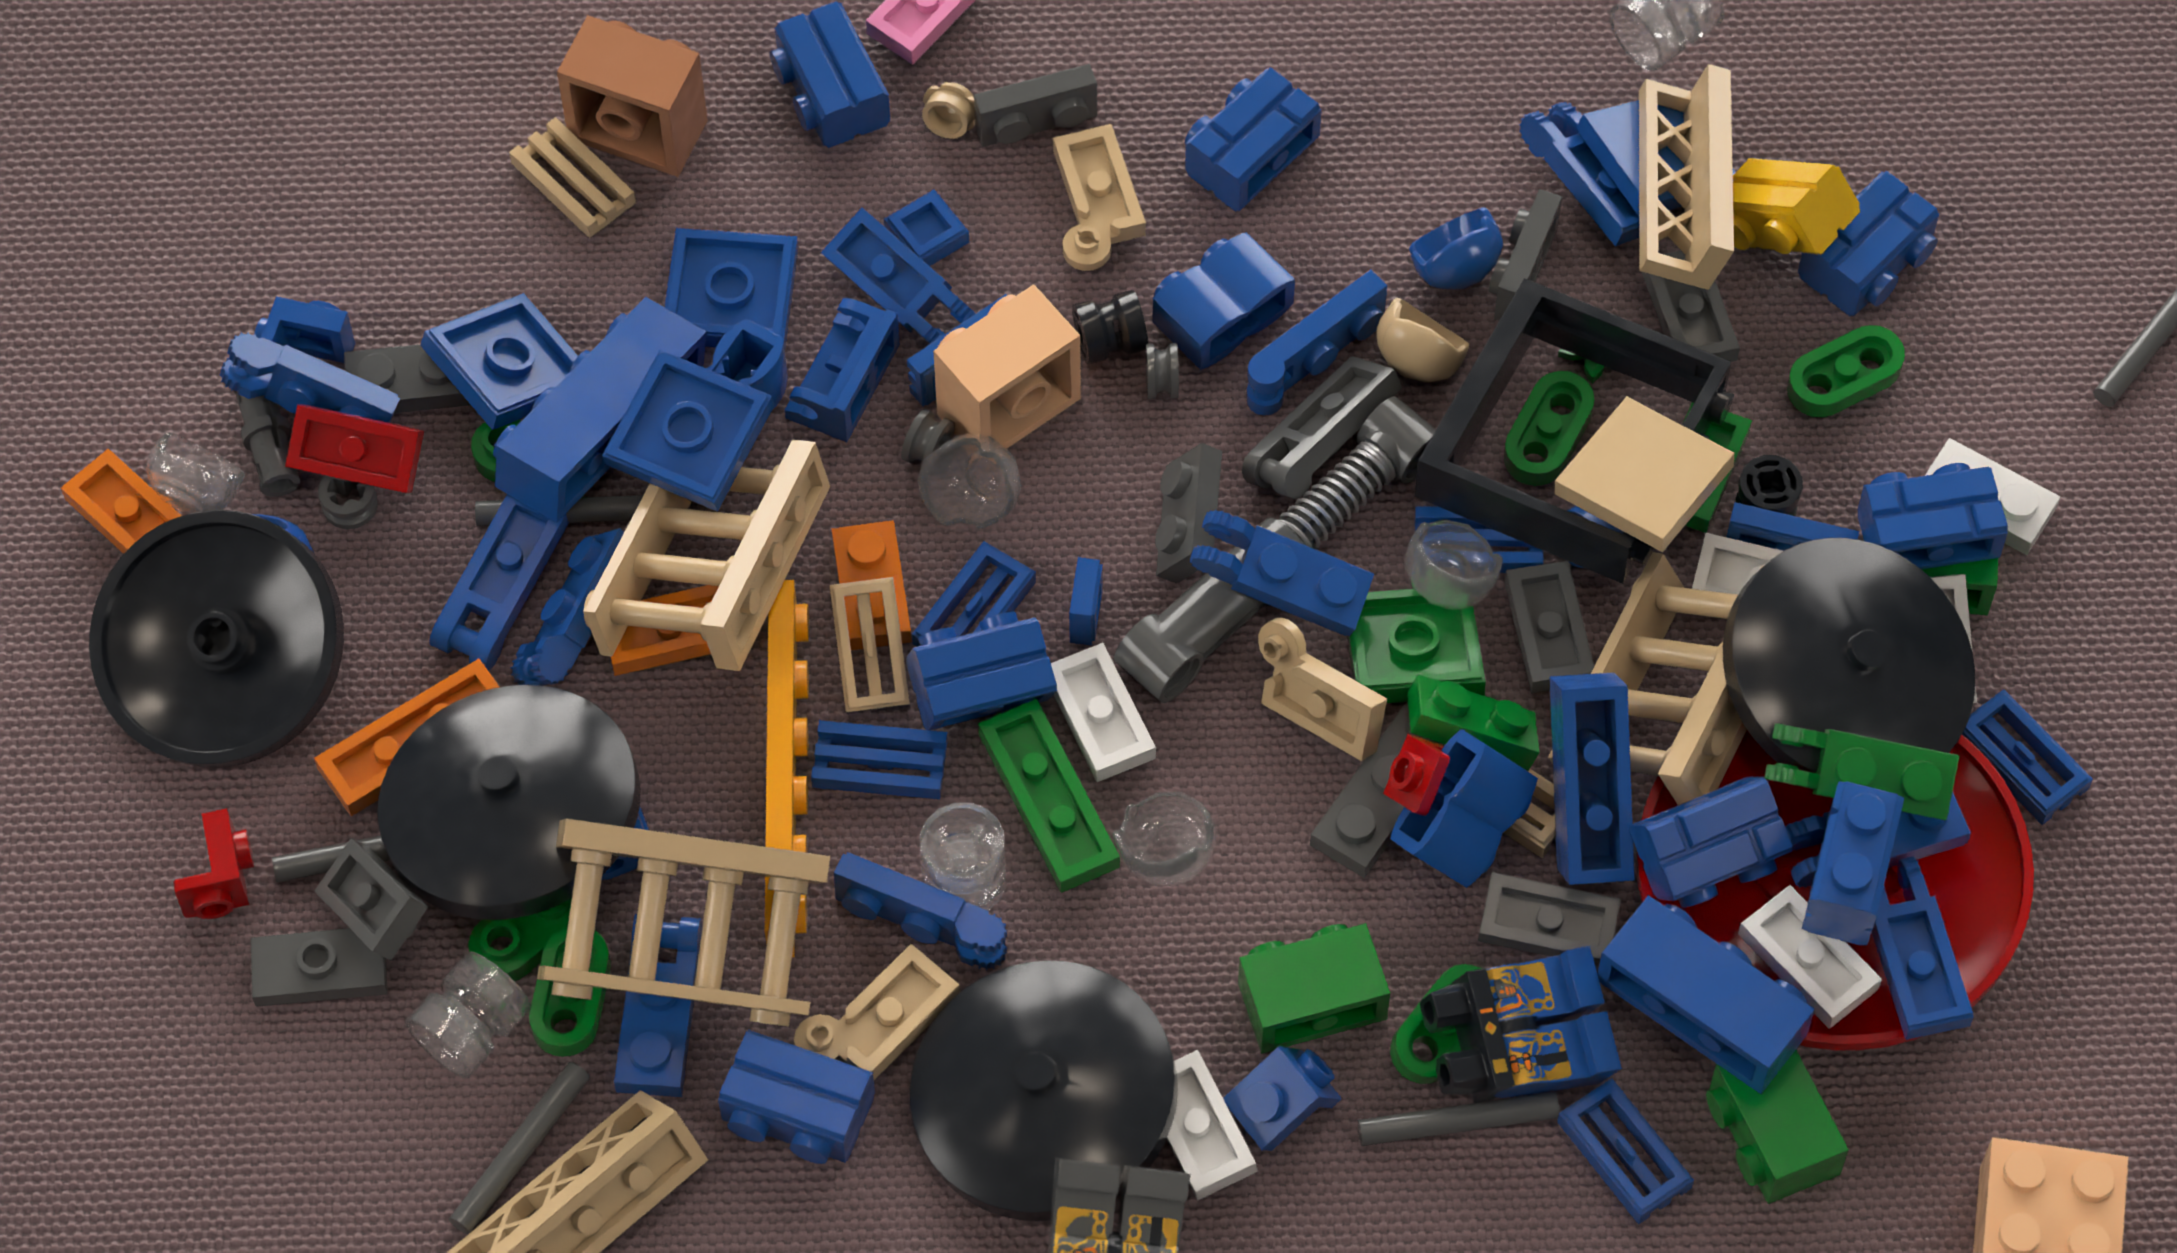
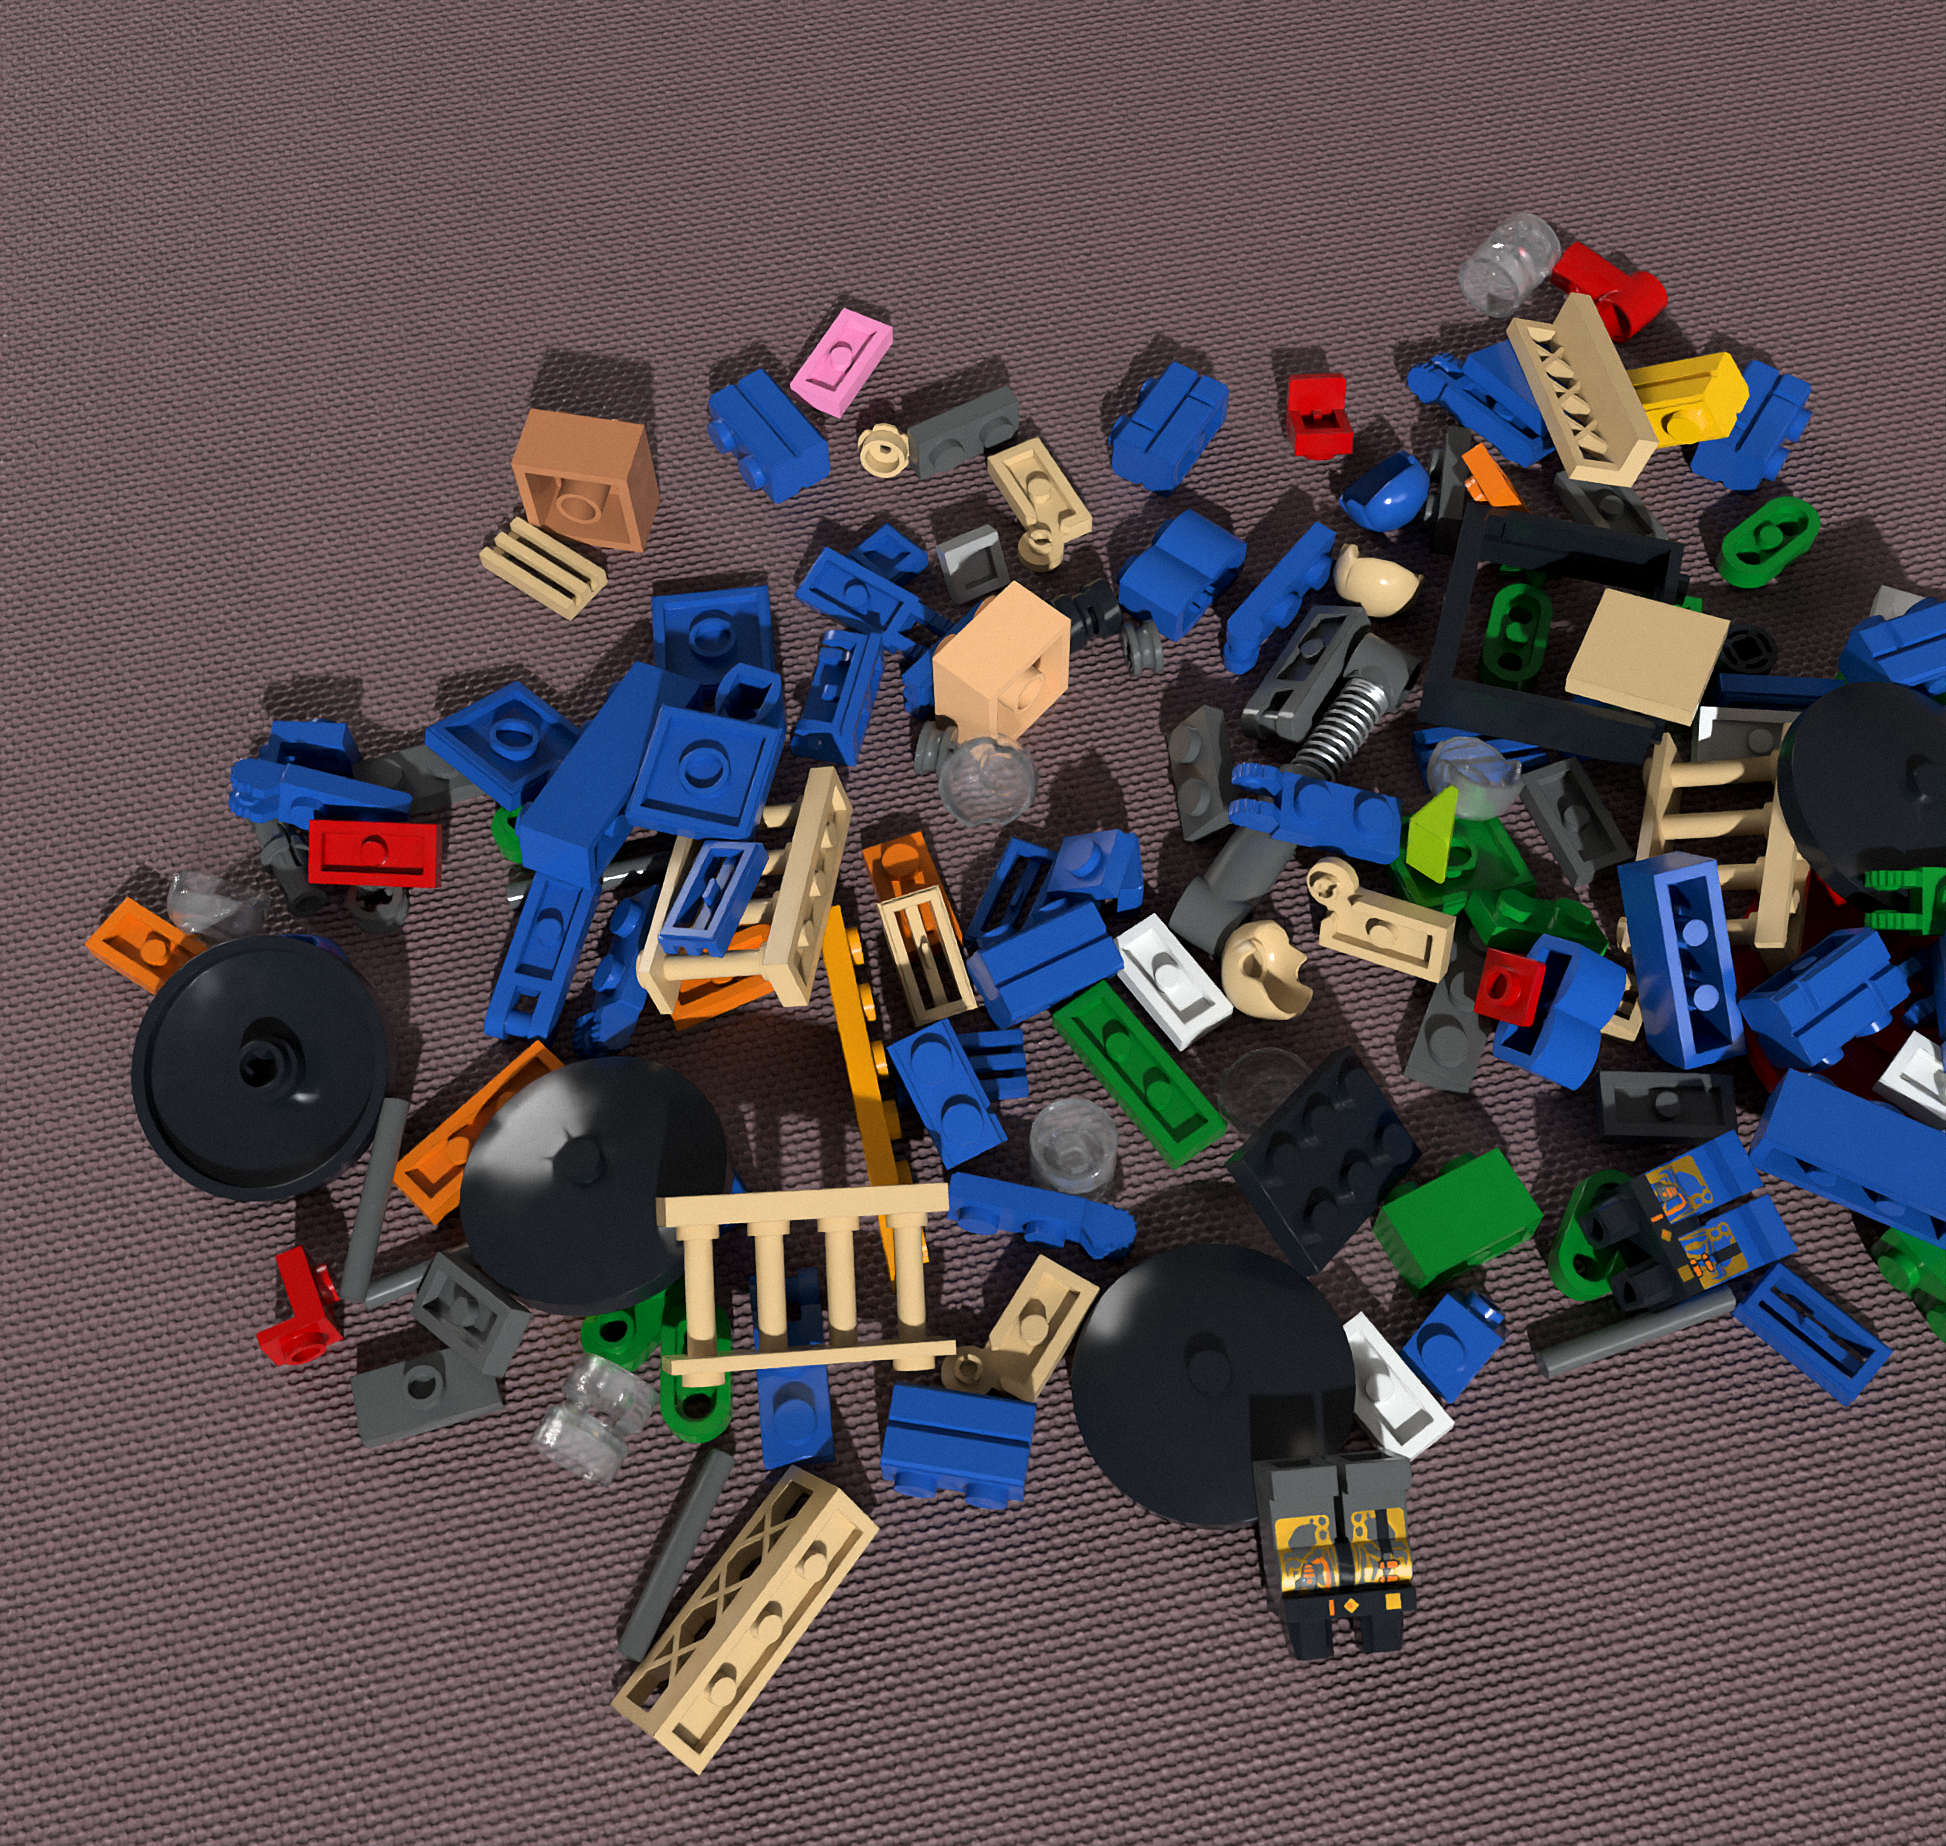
camera: 10 degrees left, 0 degrees up
none -> dark grey bar [338,1098,410,1303]
none -> blue tile [657,840,769,958]
none -> blue brick [886,1018,1008,1170]
none -> light grey tile [936,524,1011,605]
none -> blue bracket [1046,829,1135,912]
none -> tan hair [1221,920,1313,1020]
none -> black plate [1224,1045,1423,1278]
none -> red bracket [1285,373,1354,461]
none -> lime slope [1406,785,1459,884]
none -> orange plate [1461,442,1531,514]
none -> red piece [1549,241,1668,343]

